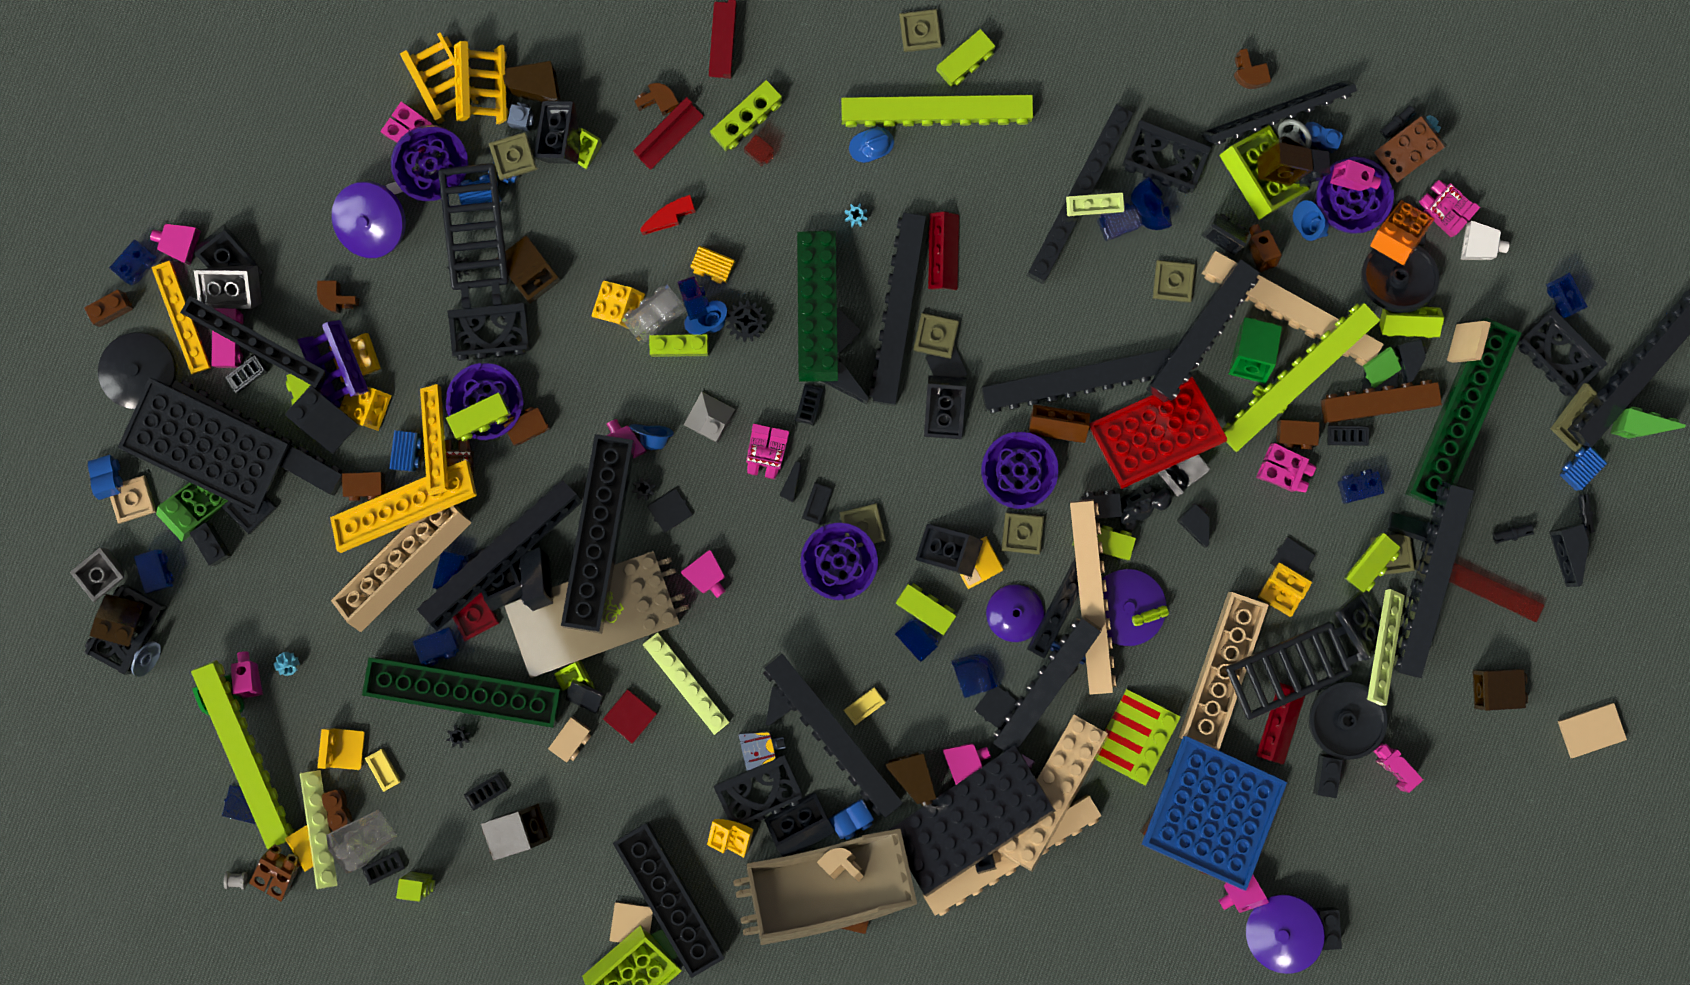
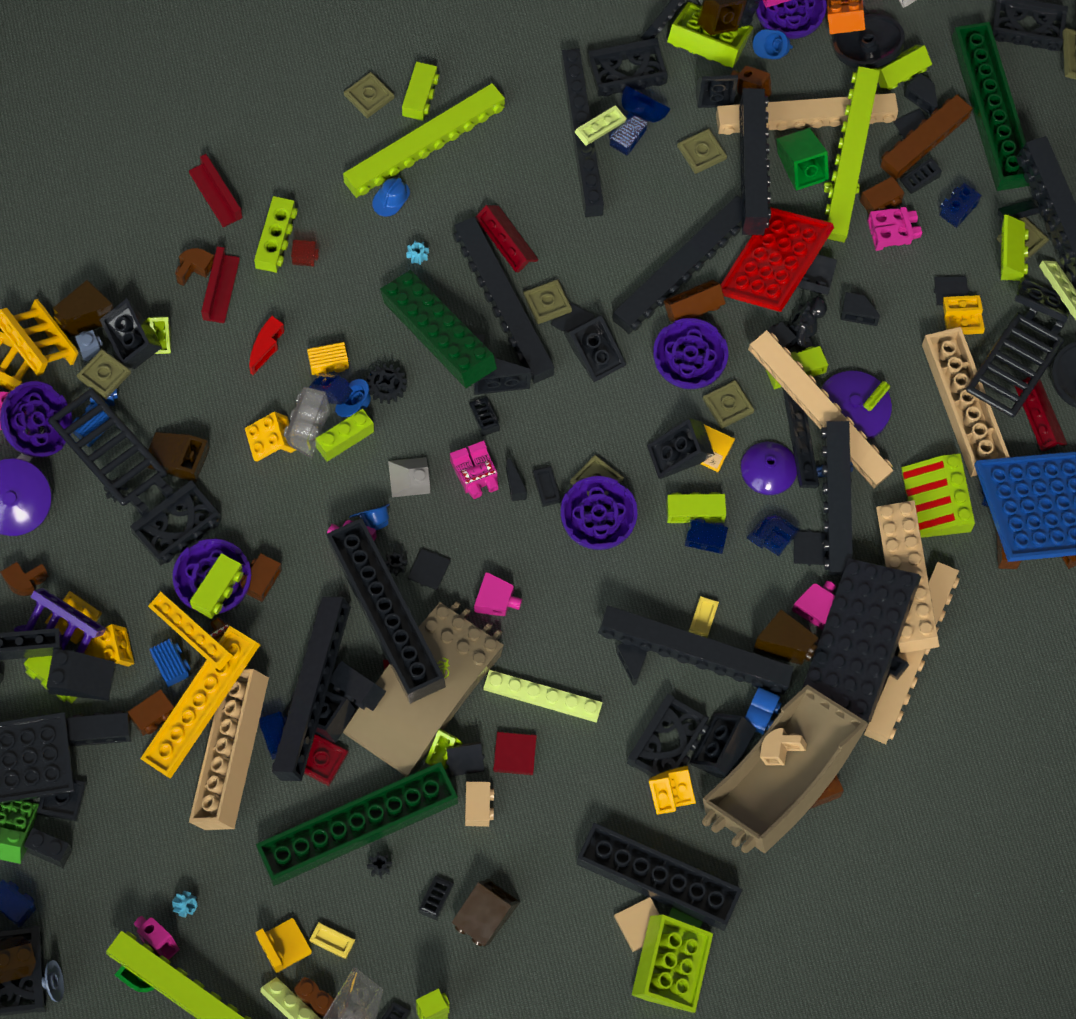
camera: 35 degrees left, 20 degrees down
clear blue brick [413,627,460,666] -> none
sand blue torso [739,731,786,770] -> none
bright green piece [1363,347,1401,388] -> none
tan tile [1447,321,1491,363] -> none

